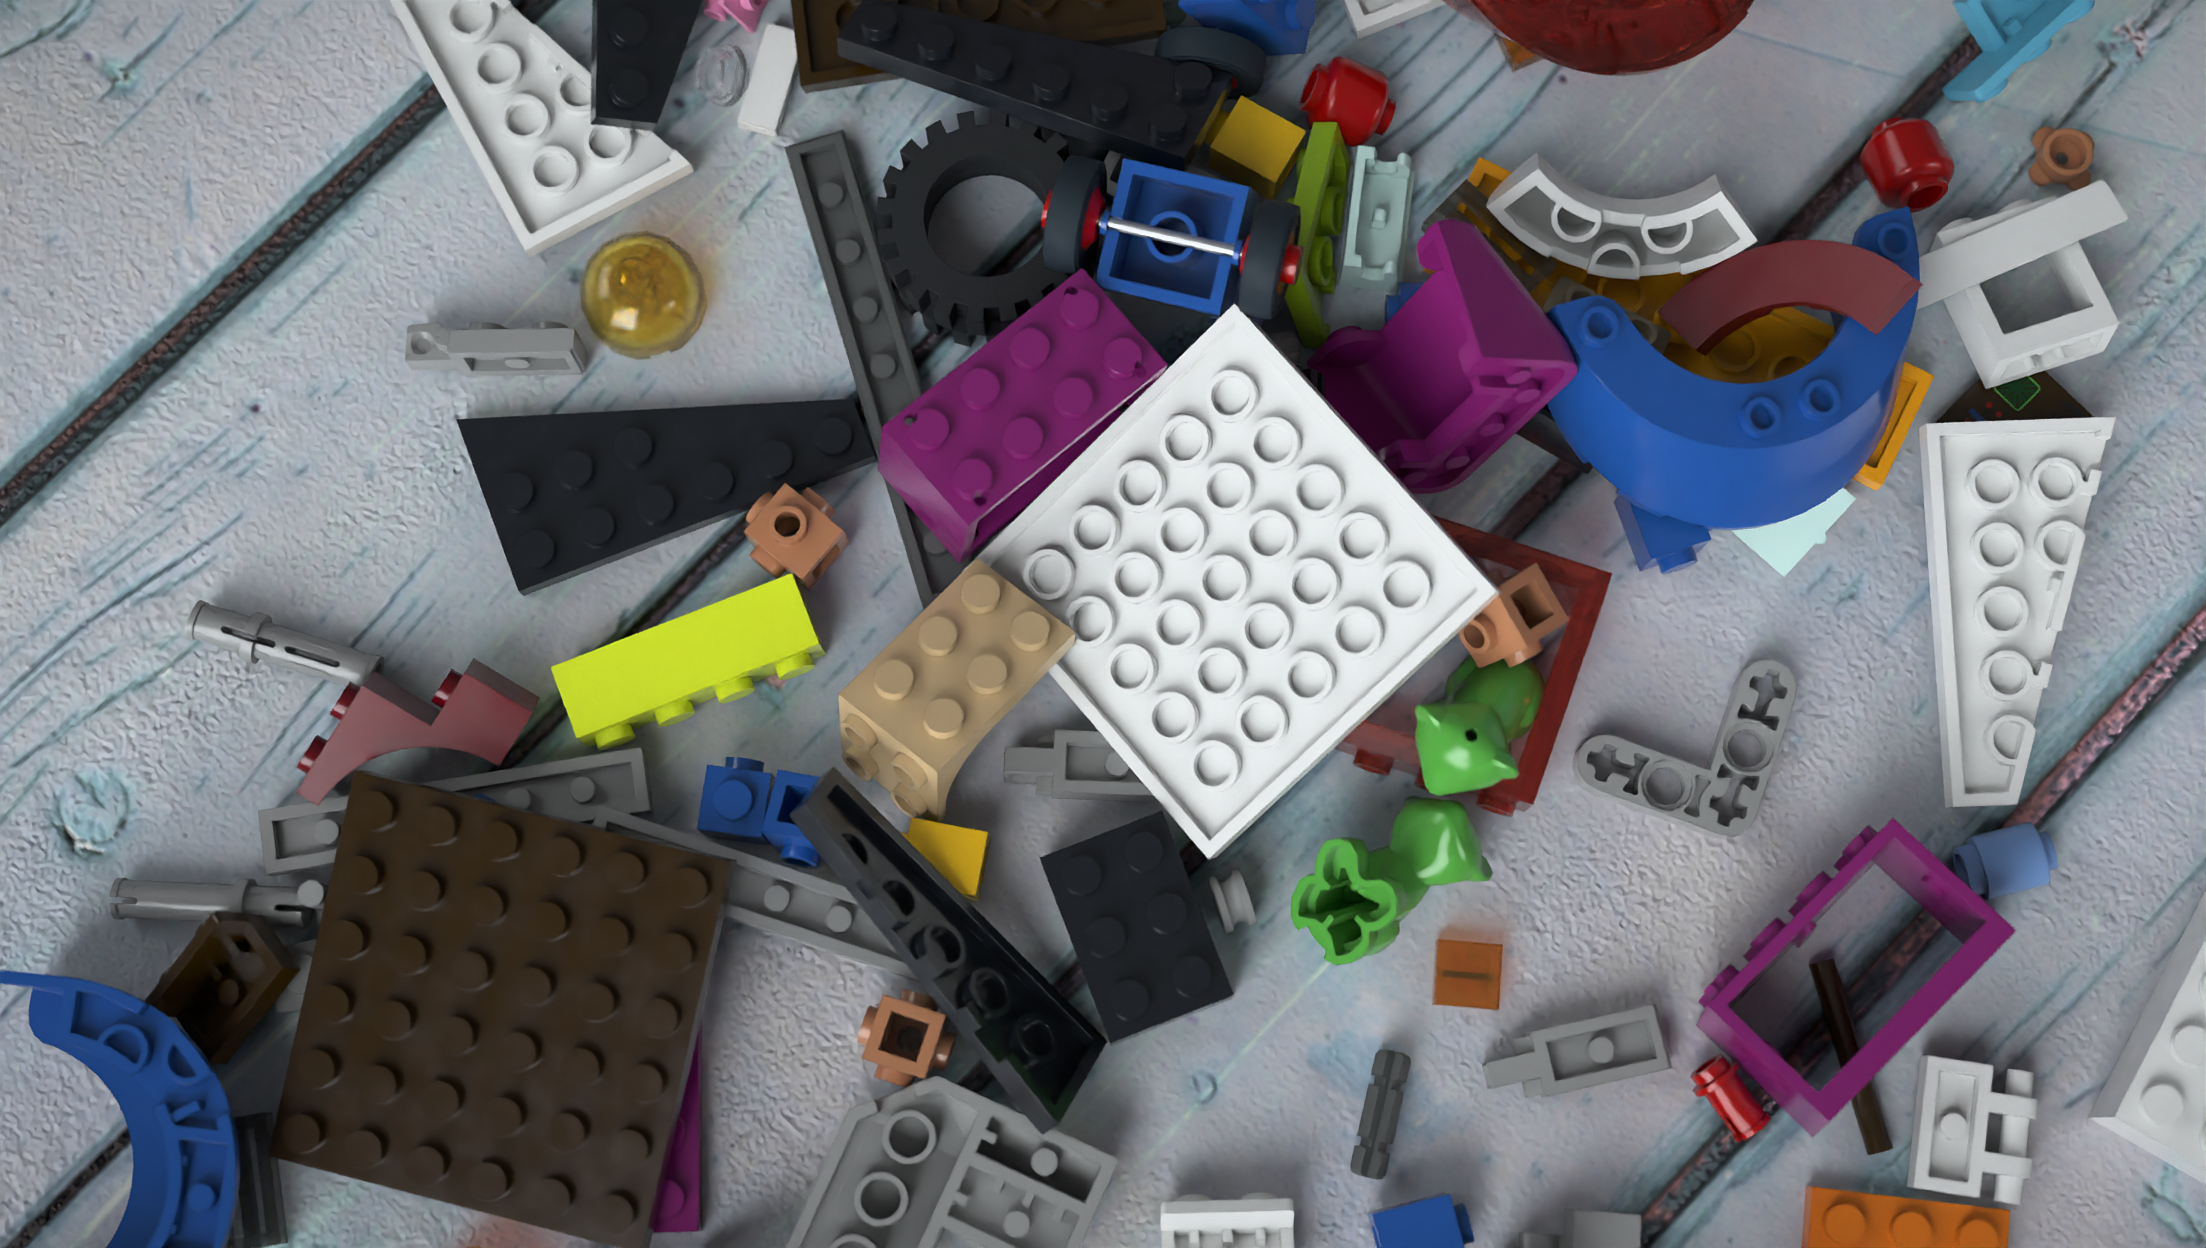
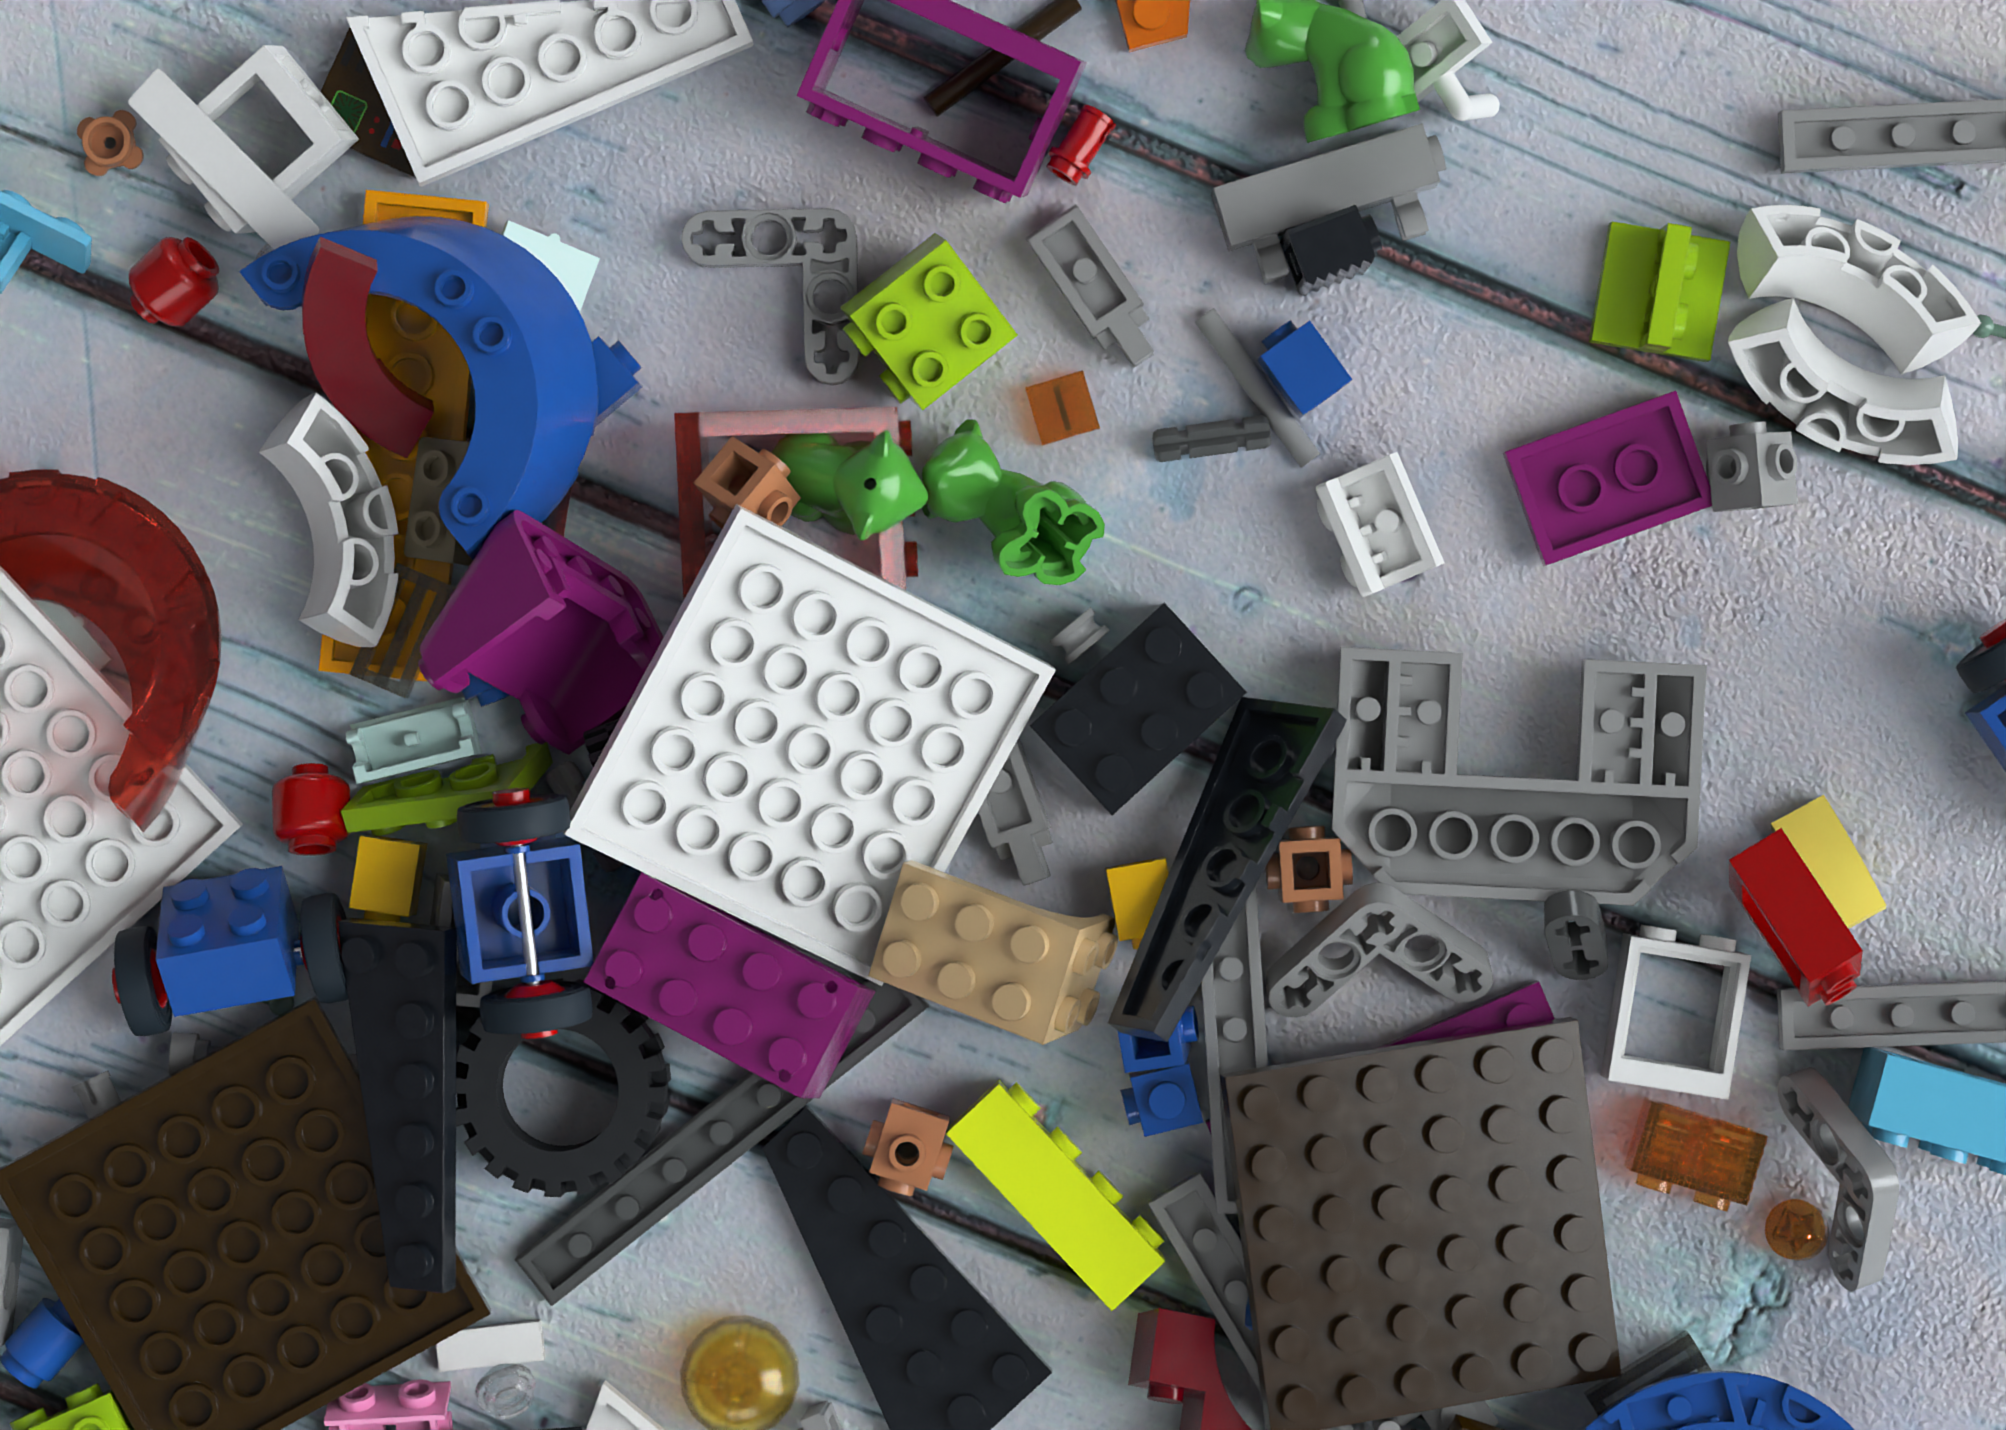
camera: 110 degrees left, 10 degrees up
none -> lime brick [840,233,1018,410]
none -> light grey bar [1195,308,1321,468]
none -> light grey beam [1266,883,1493,1017]

